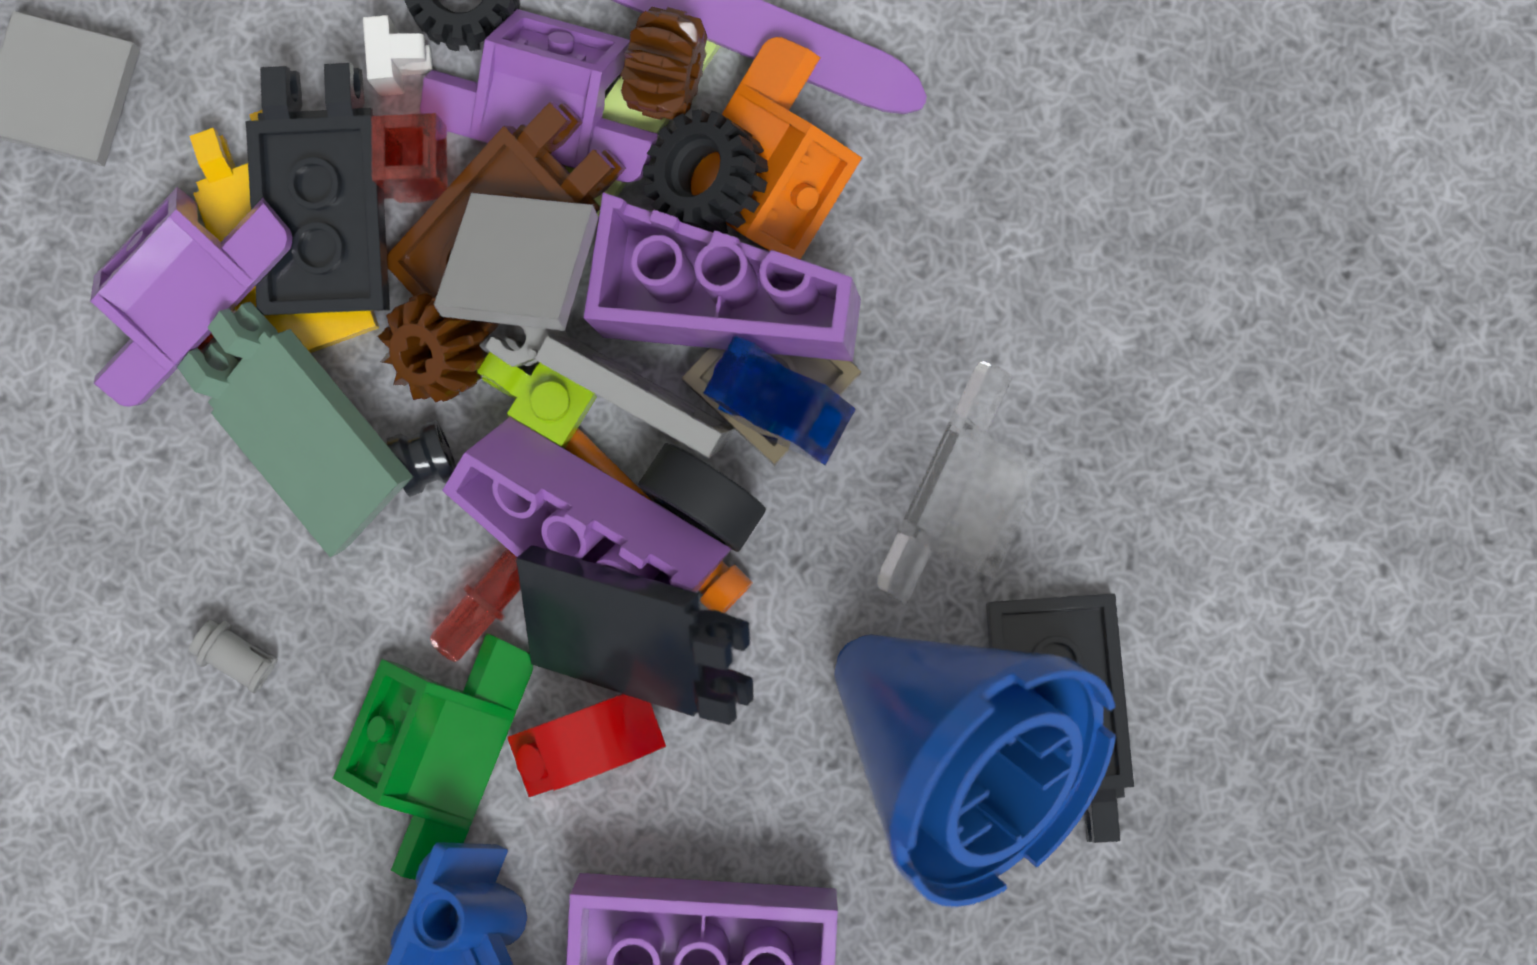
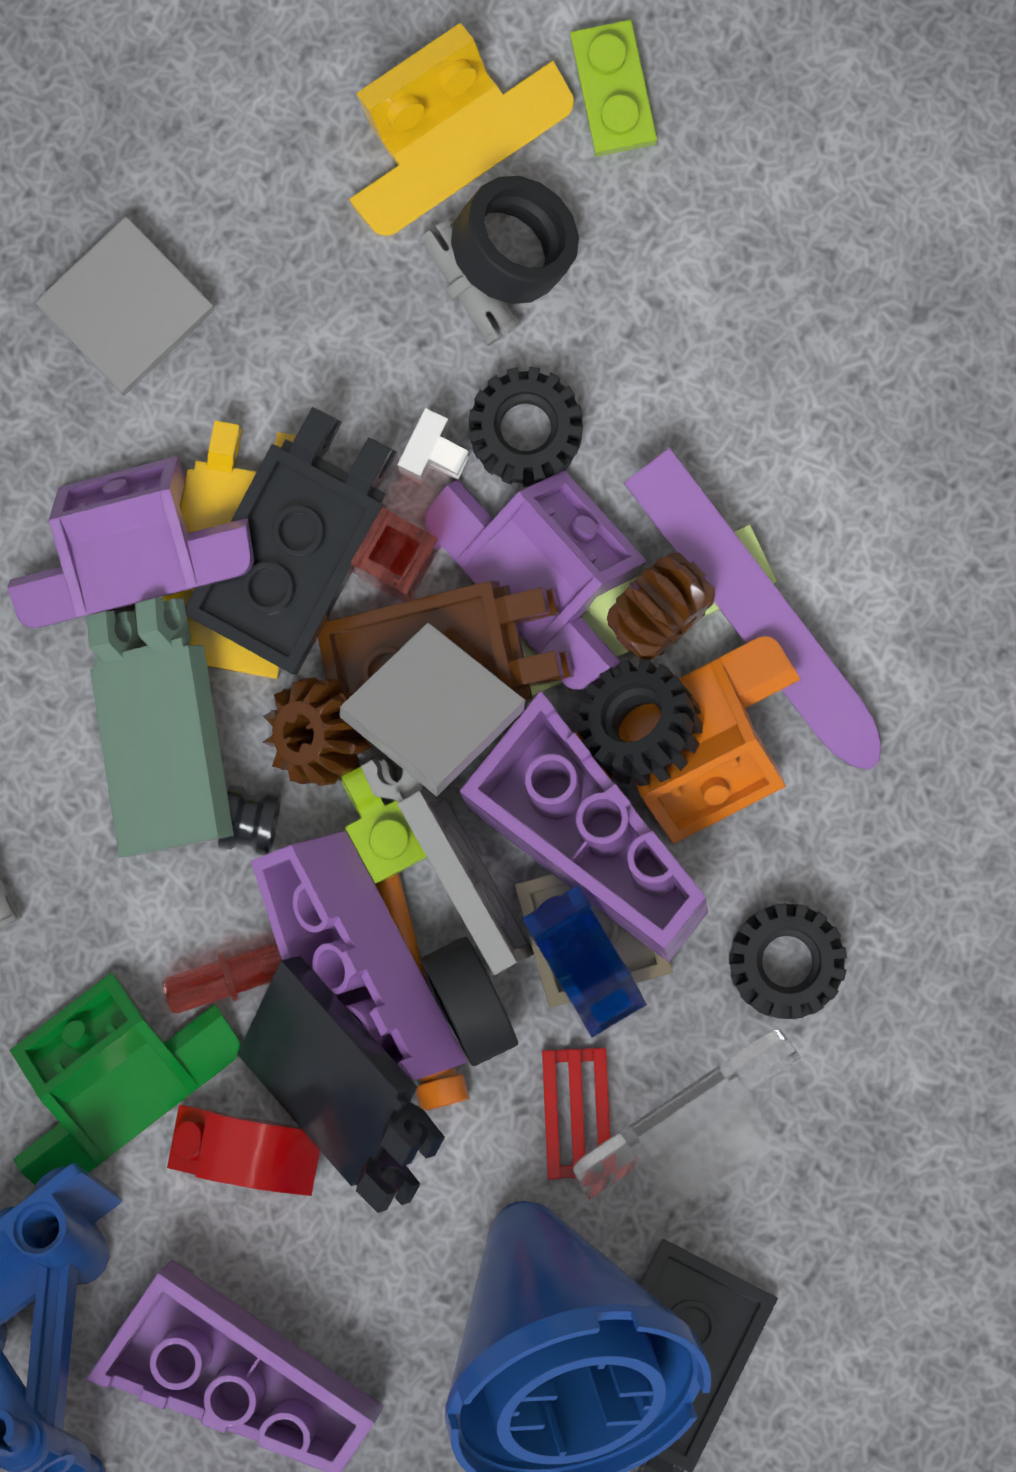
camera: 30 degrees right, 0 degrees up
none -> red tile [542,1048,612,1180]
none -> black tyre [728,903,847,1019]

